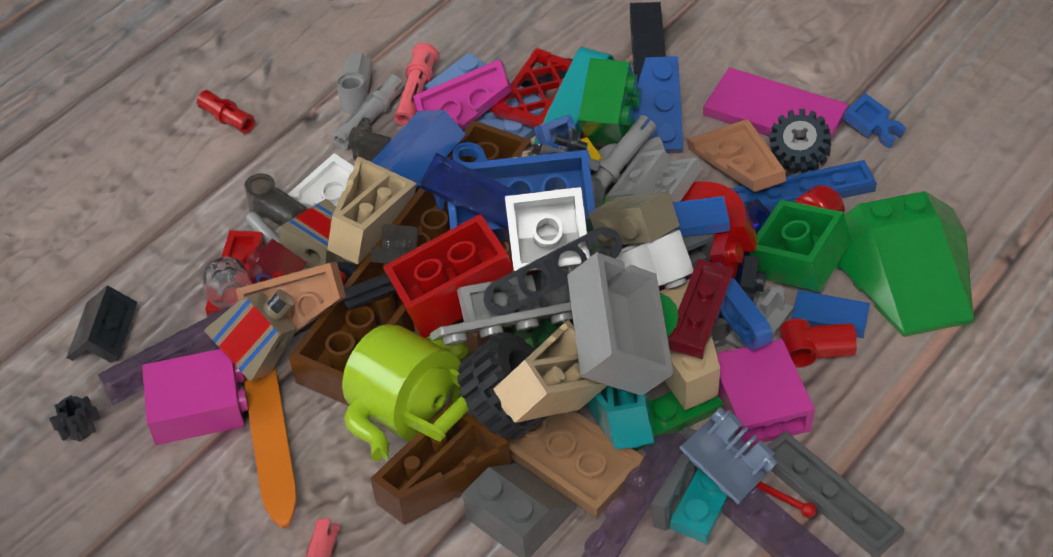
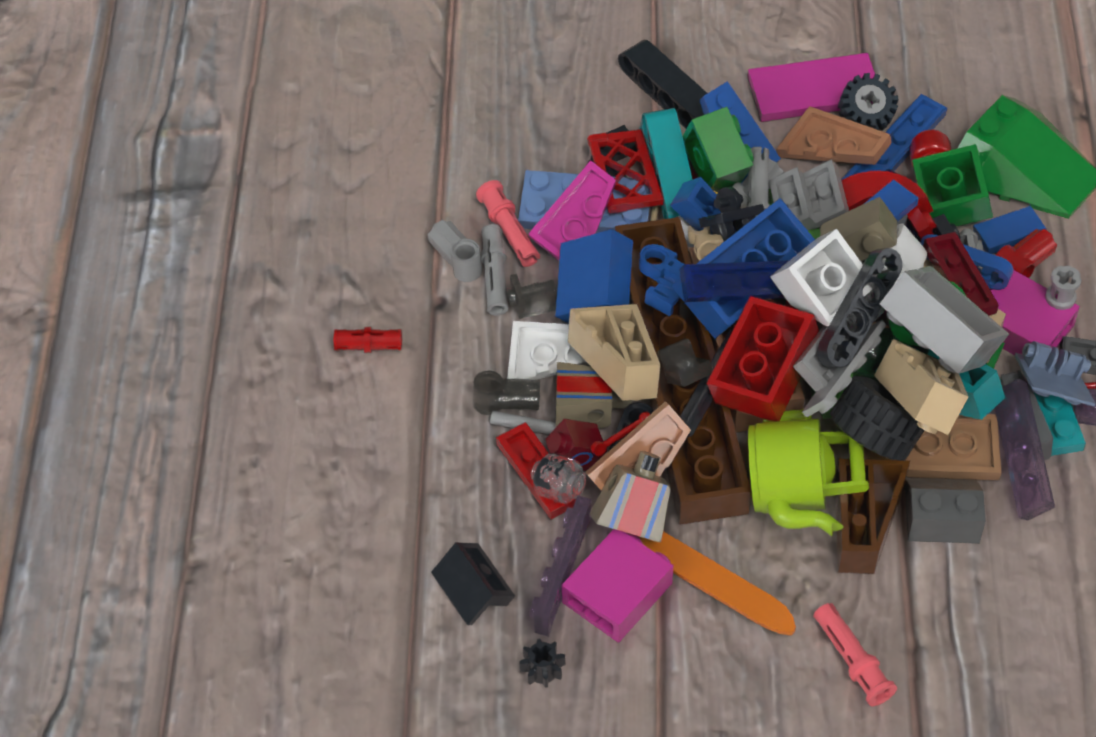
camera: 40 degrees left, 5 degrees up
blue plate [843,93,906,148] -> none
none -> light grey bush [1046,266,1082,310]

